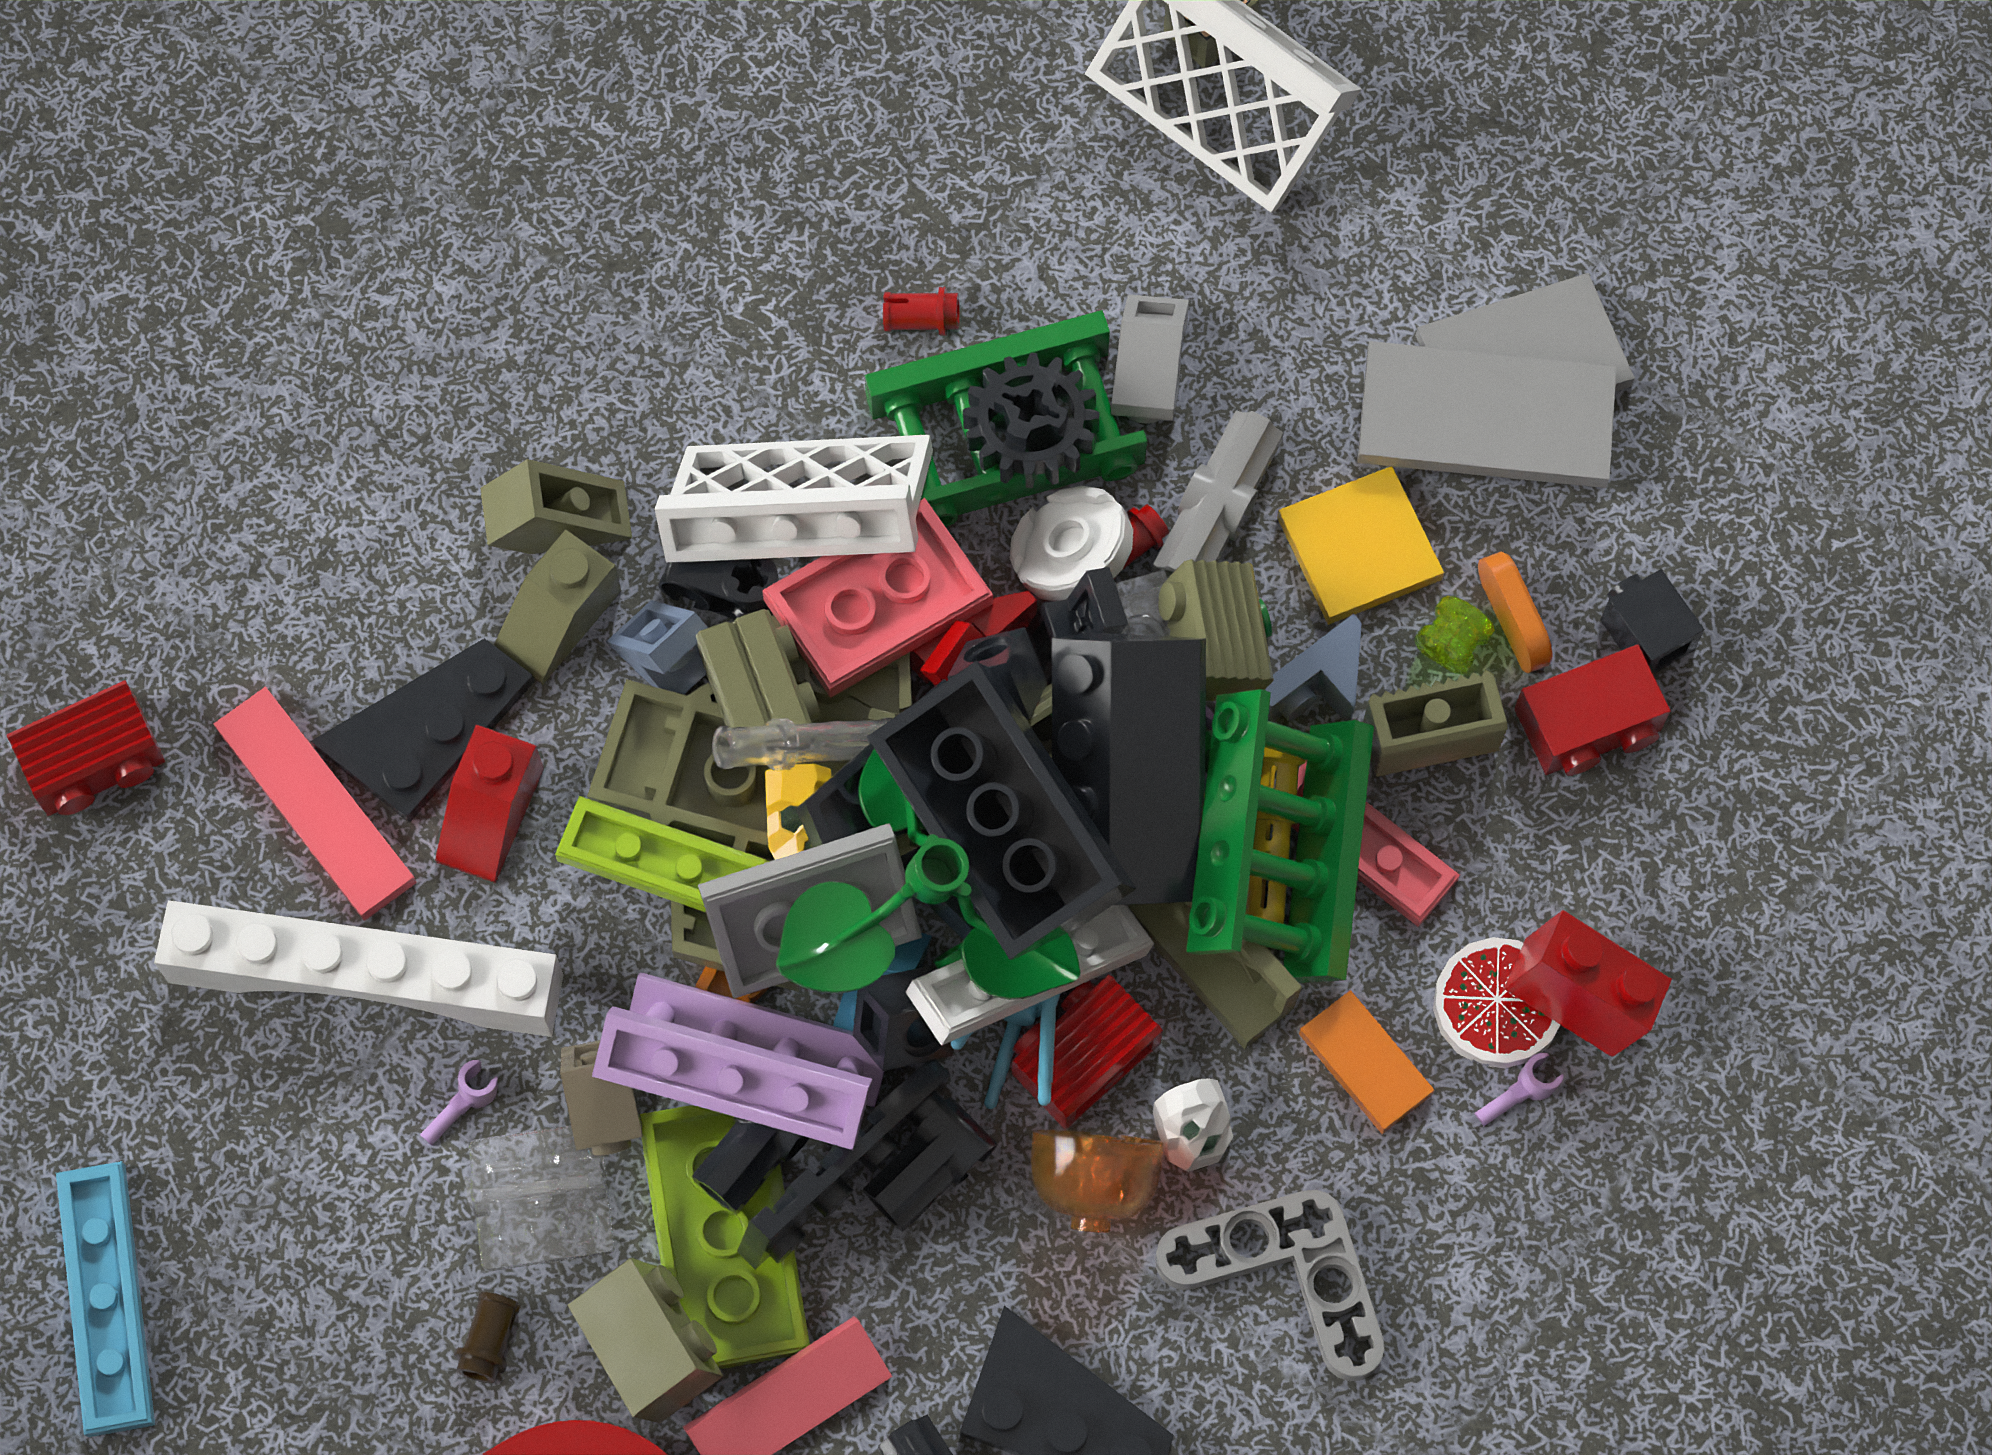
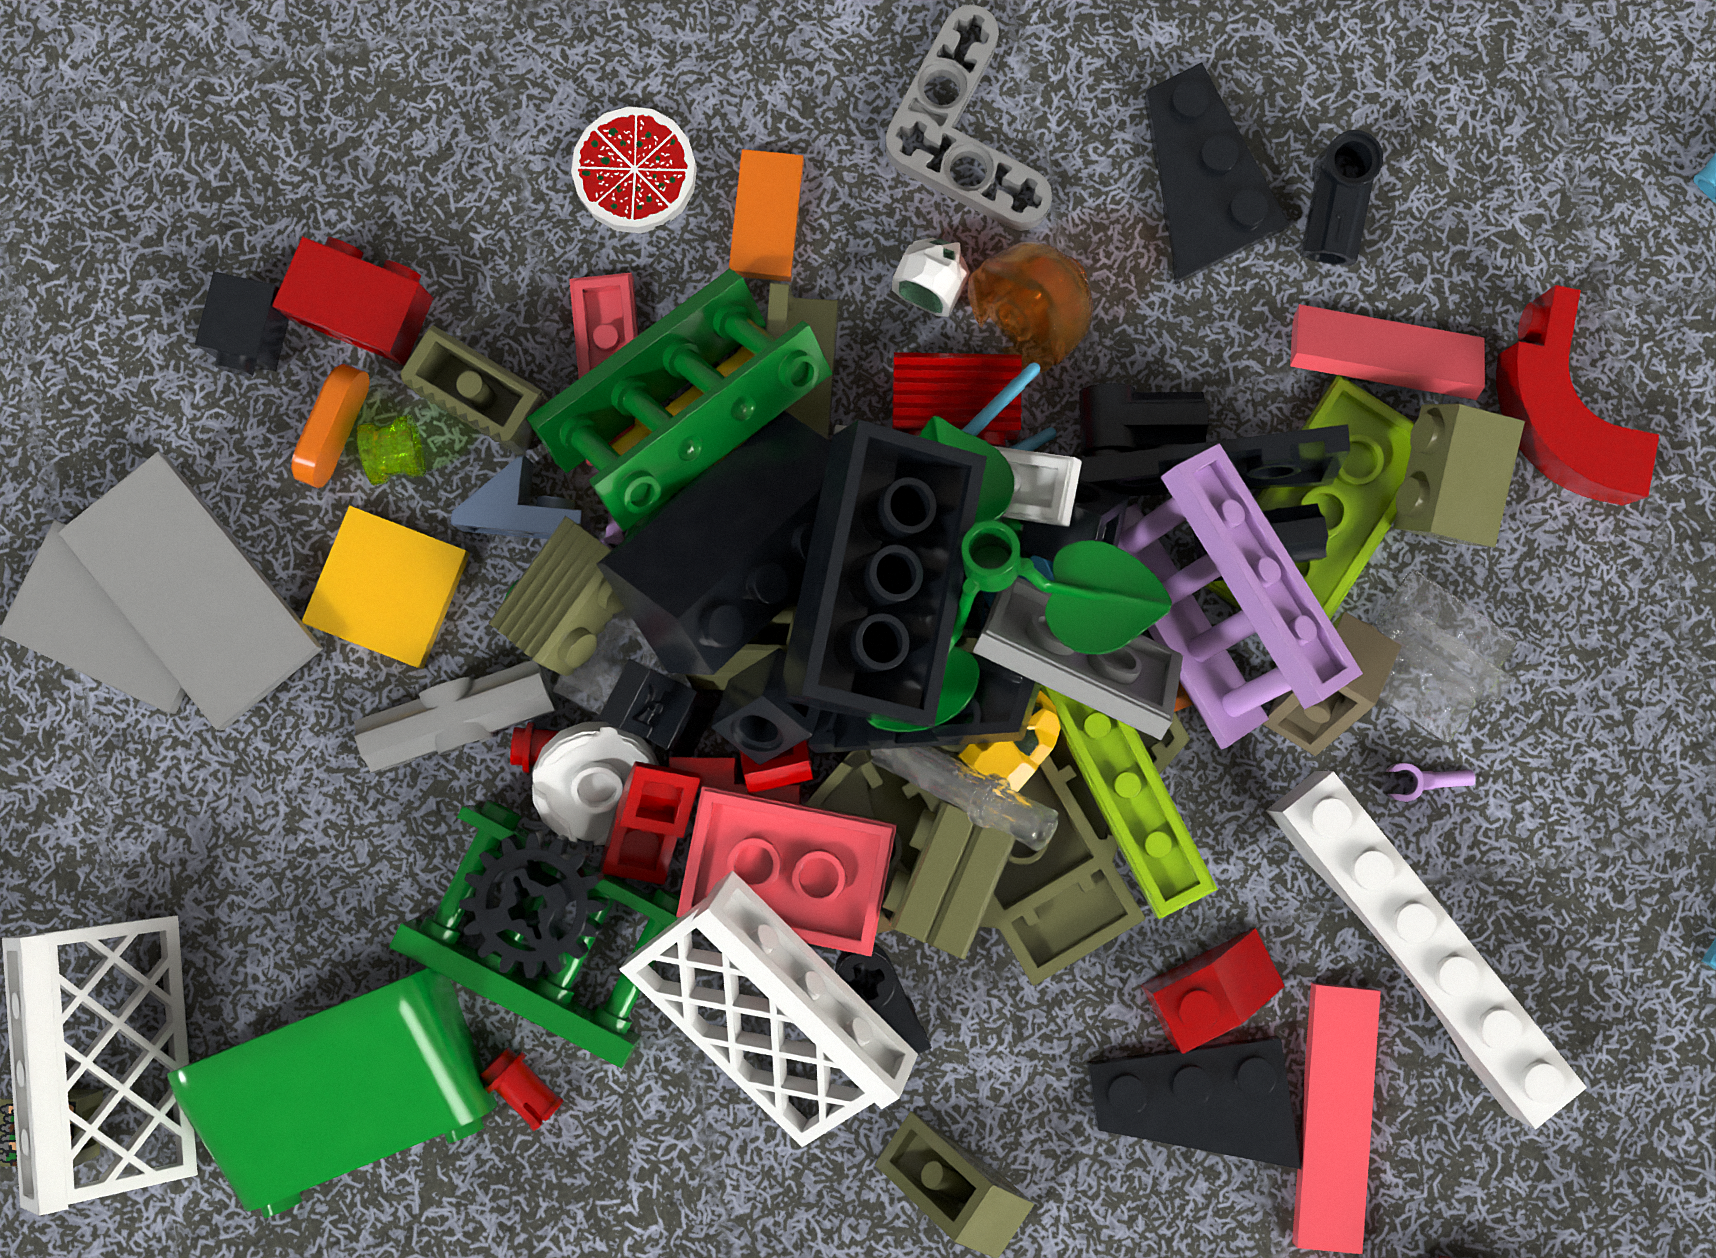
camera: 135 degrees left, 15 degrees up
dark brown pin [454,1292,521,1383] -> none
olive slope [494,530,622,685] -> none
sand blue slope [606,600,708,695] -> none
light grey slope [1111,294,1189,423] -> none
lavender hand [1474,1053,1564,1127] -> none
red brick [1504,910,1672,1057] -> none
none -> green windscreen [166,967,497,1218]
none -> red slope [600,761,700,885]

